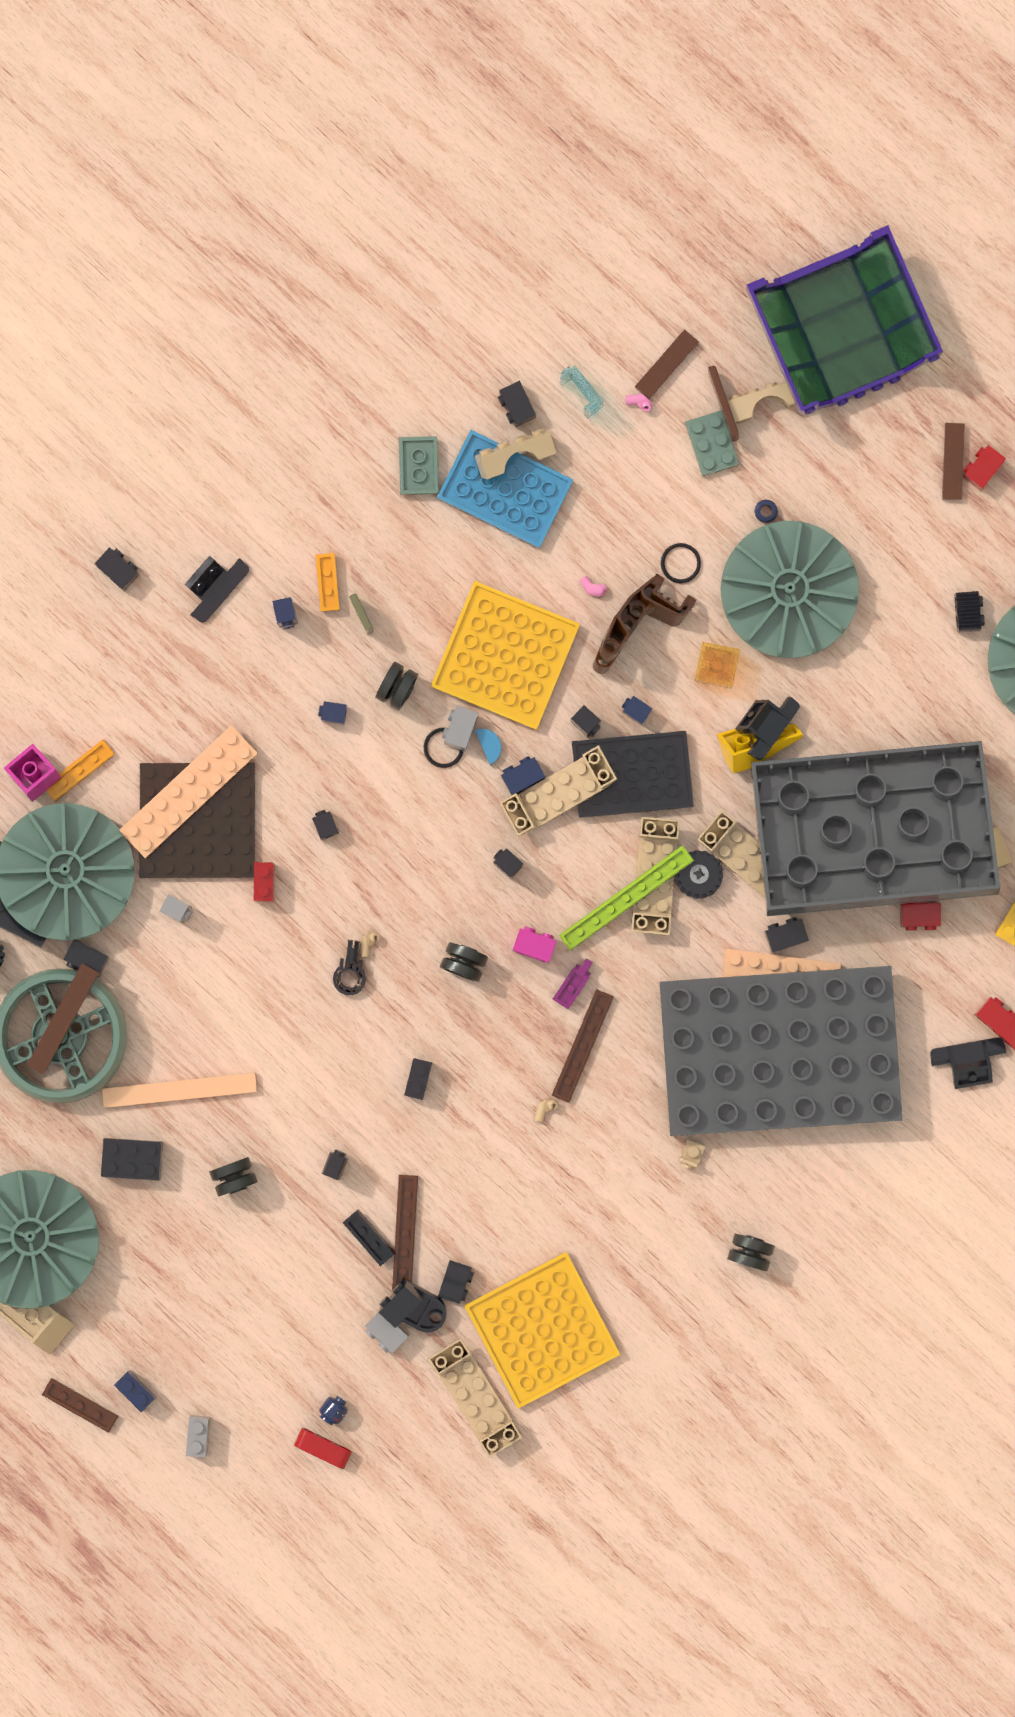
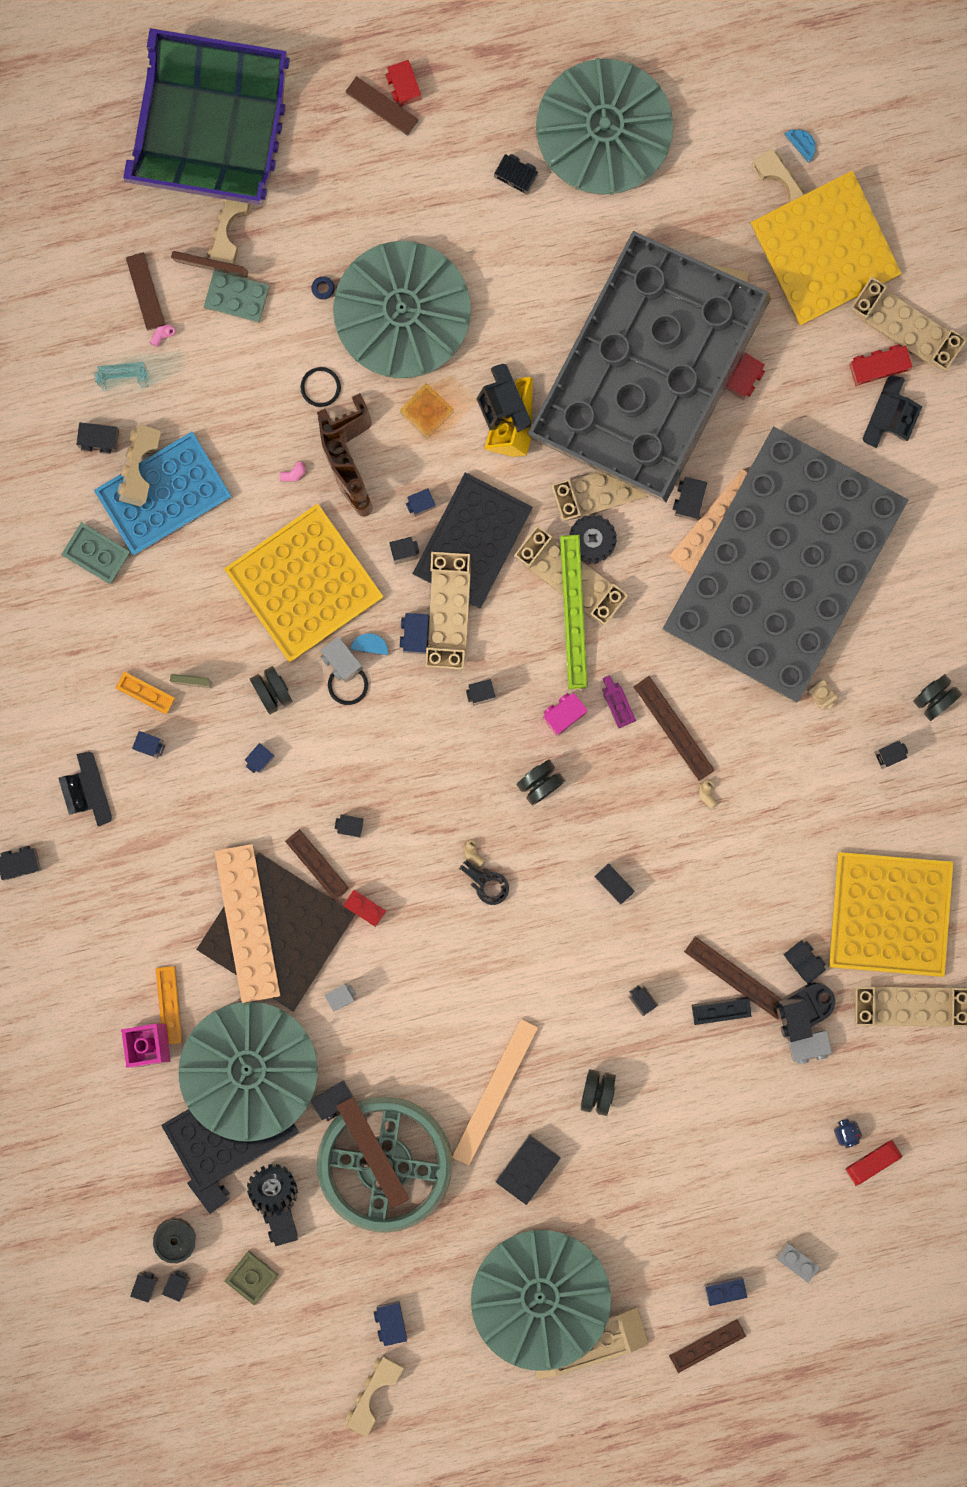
camera: 65 degrees left, 0 degrees up
none -> reddish brown tile [285,829,349,900]
none -> black brick [874,740,908,769]

